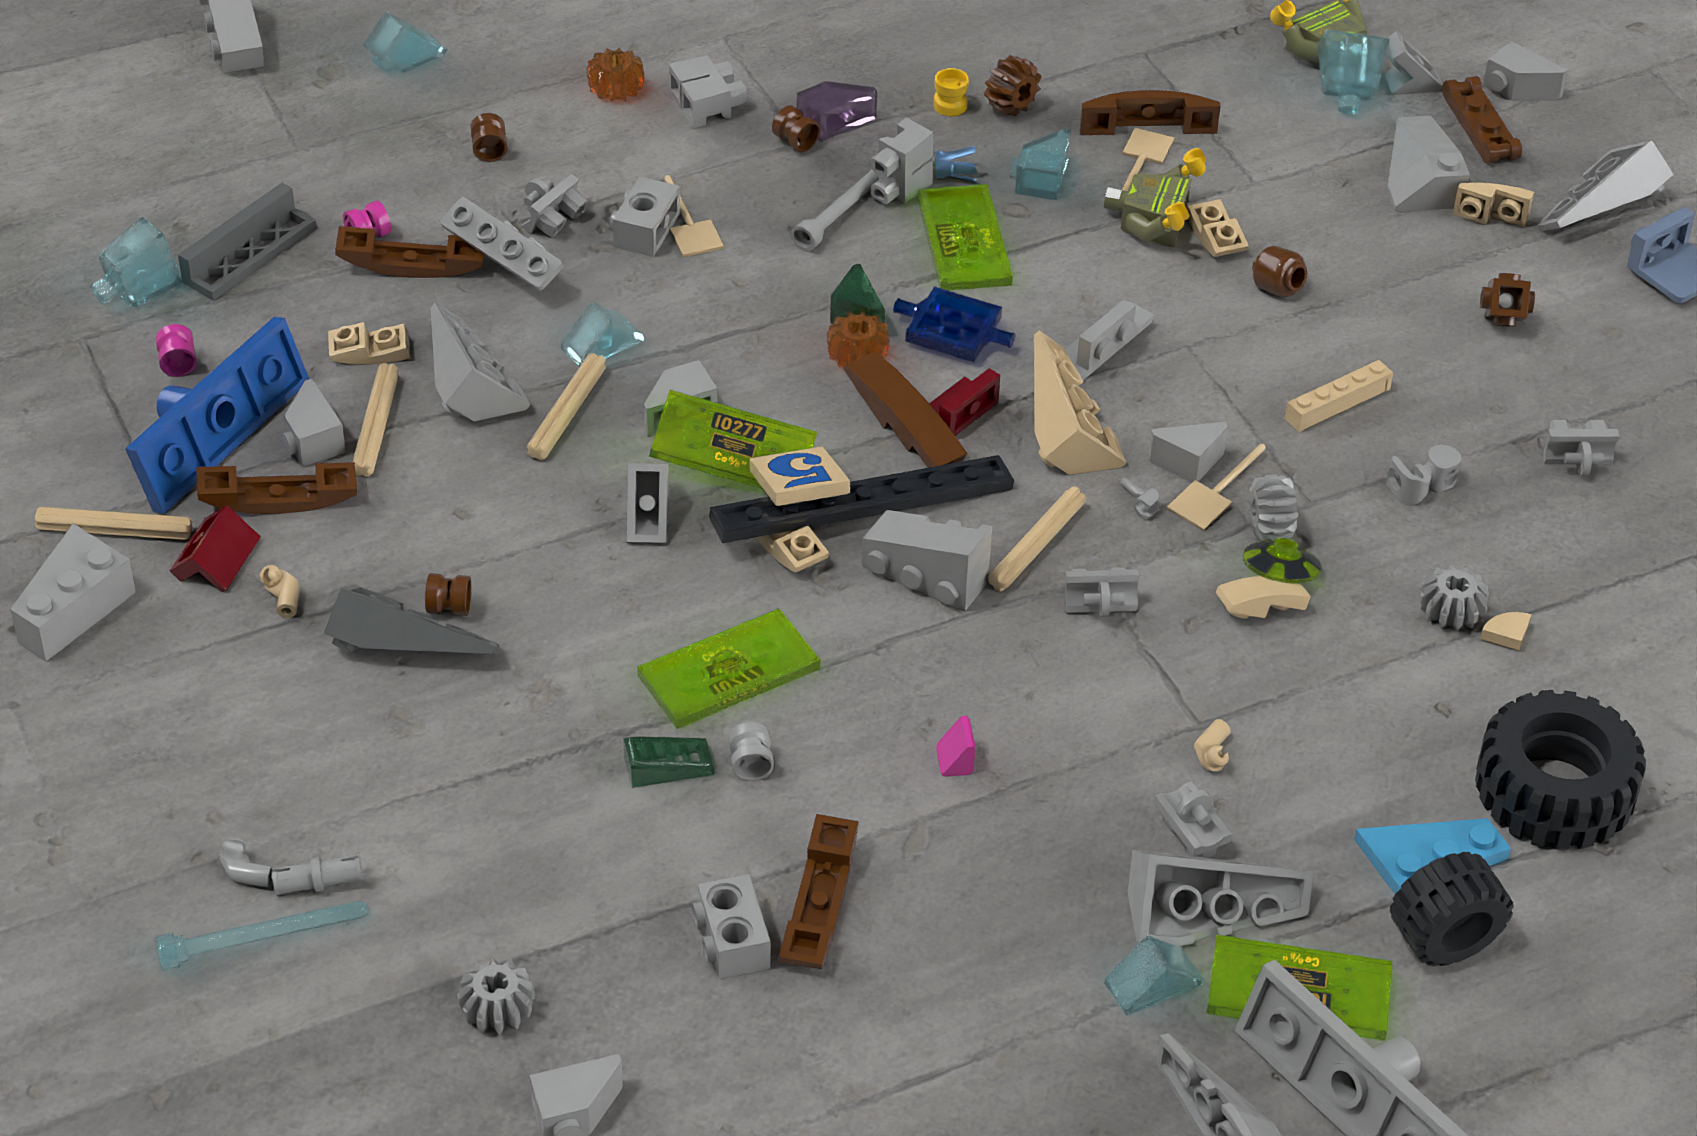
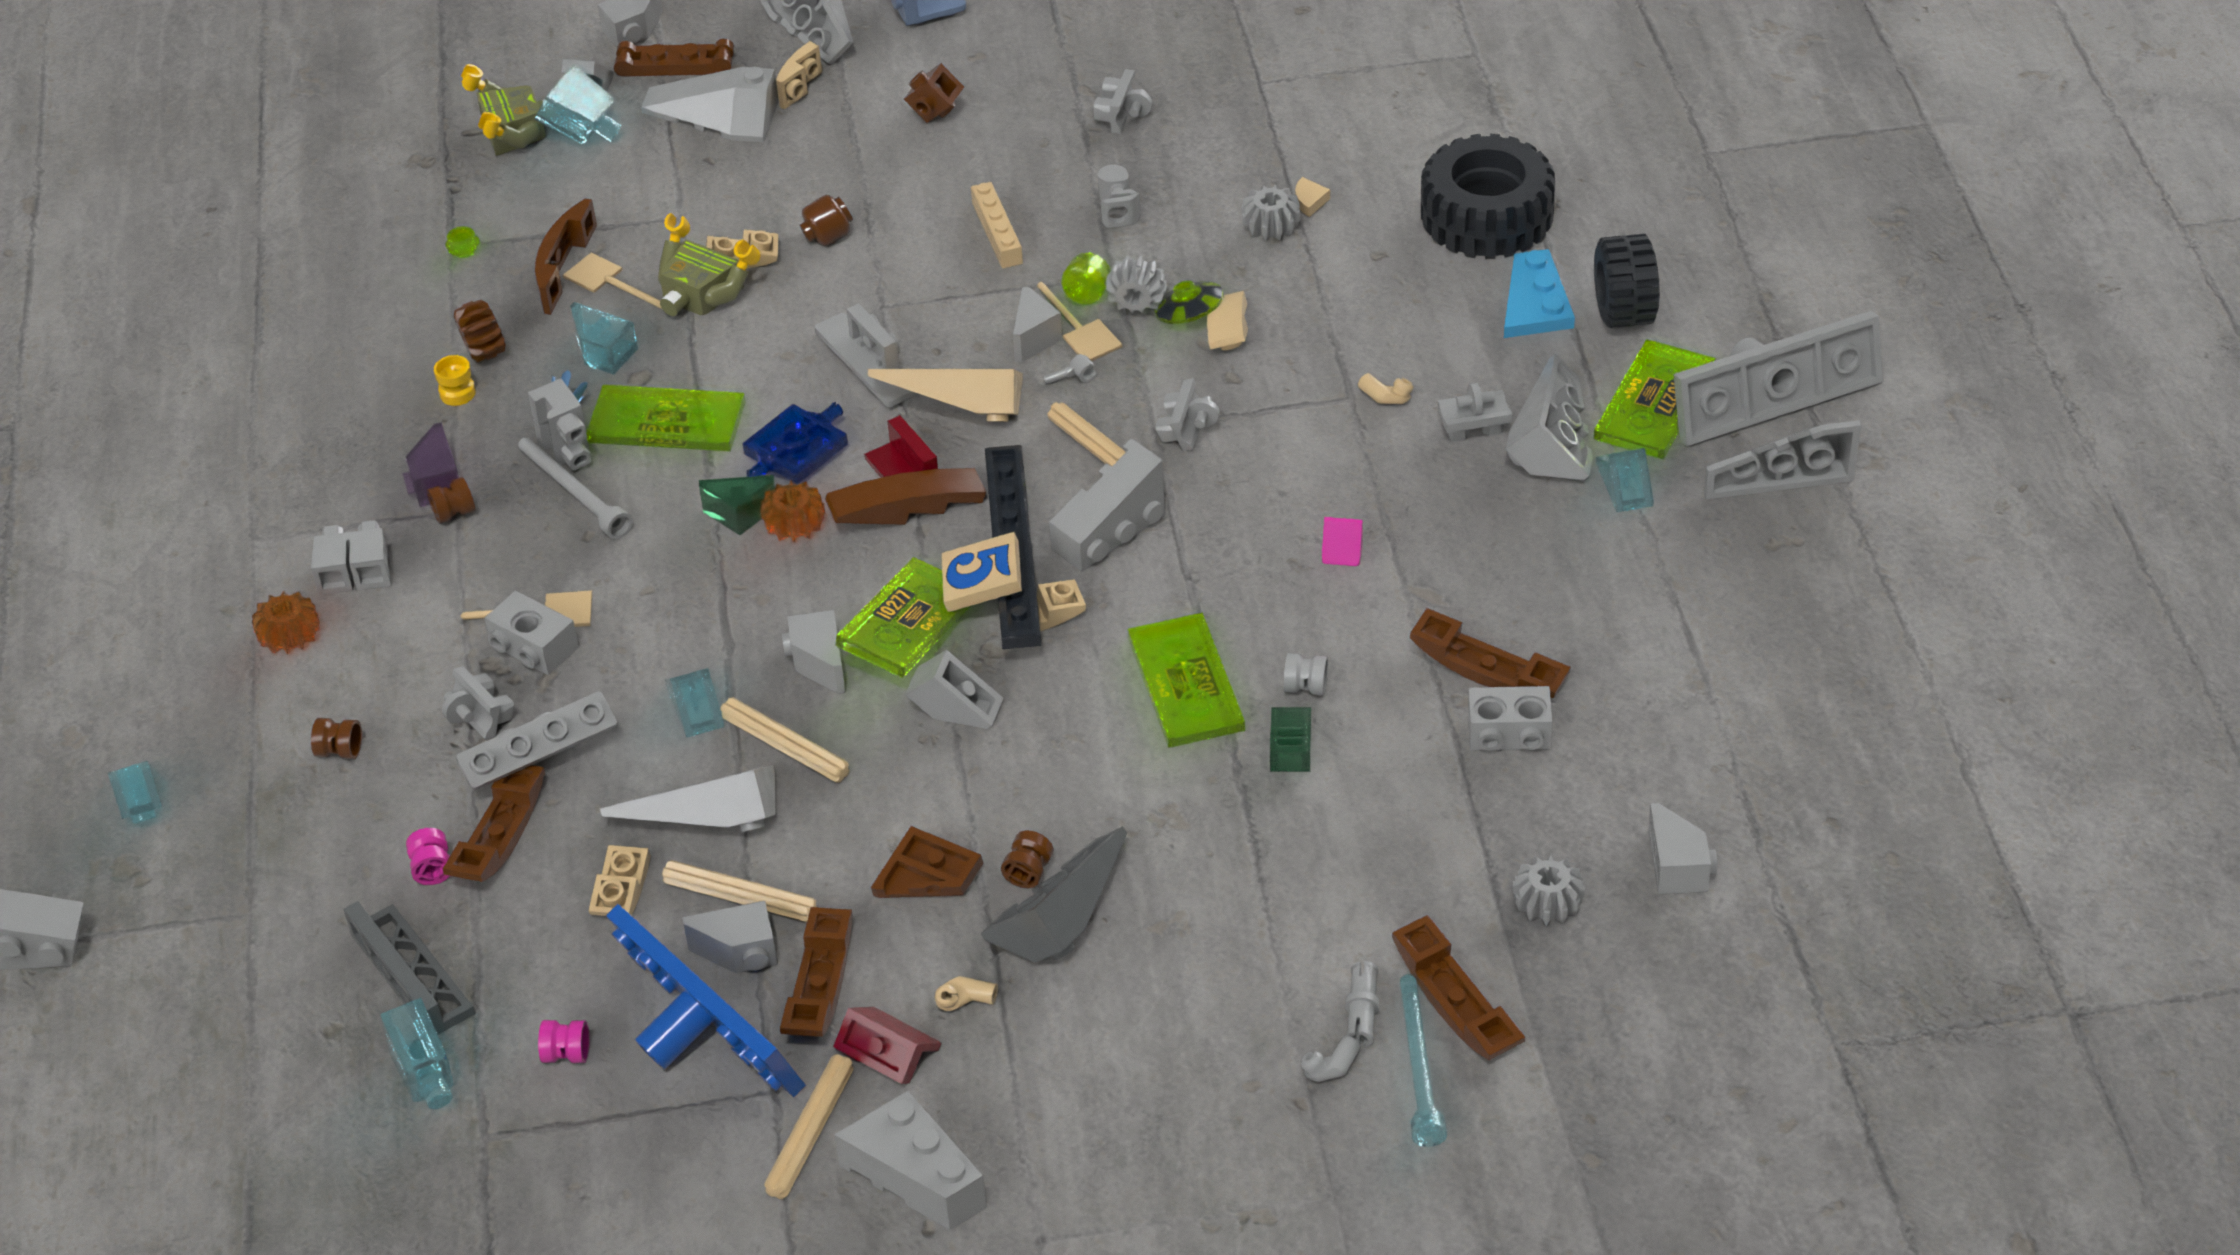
camera: 70 degrees left, 0 degrees up
none -> clear neon green plate [445,226,480,258]
none -> reddish brown wing [871,826,984,898]
none -> clear neon green head [1061,252,1111,305]
none -> reddish brown slope [1392,915,1525,1060]

